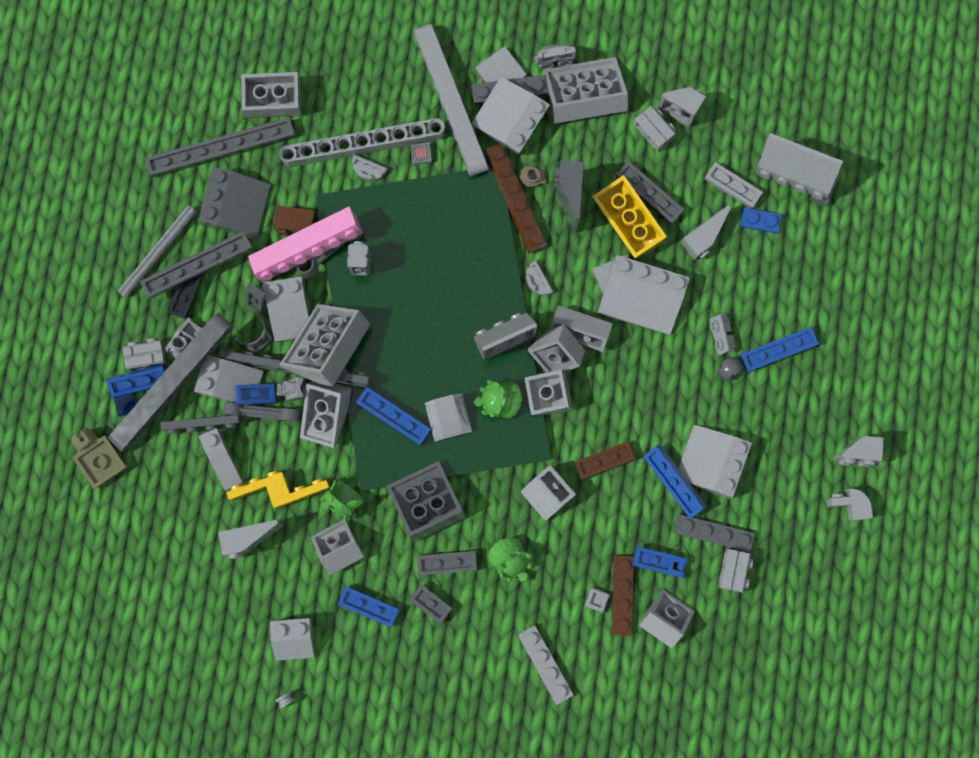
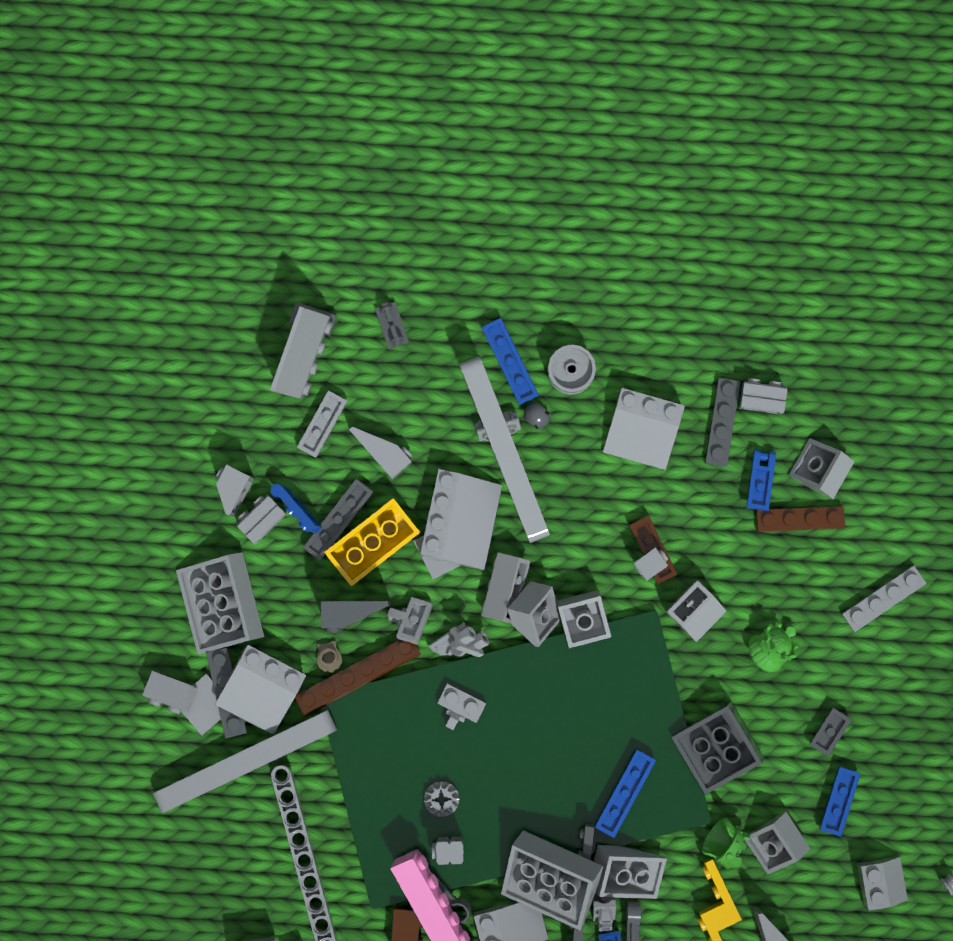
camera: 95 degrees left, 5 degrees up
light grey tile [352,154,388,181] -> none
tile [411,143,432,165] -> none
dark grey plate [417,551,477,576] -> none
light grey slope [425,393,472,442] -> none
bright green hair [473,380,522,419] -> none
light grey slope [474,313,537,360] -> none
light grey slope [535,43,576,70] -> none
light grey tile [584,587,610,613] -> none
blue plate [643,444,707,519] -> none
blue plate [740,207,782,234] -> none
light grey brick [826,489,873,521] -> none
light grey slope [833,436,883,467] -> none
none -> light grey brick [142,671,197,714]
none -> blue plate [271,484,323,534]
none -> dark grey hinge [375,302,409,349]
none -> light grey hinge [387,597,433,645]
none -> light grey gear [424,781,459,817]
none -> light grey hinge [438,683,486,730]
none -> light grey hips [450,626,489,657]
none -> light grey beam [459,356,550,543]
none -> light grey wheel [547,345,596,395]
none -> light grey brick [633,548,668,581]

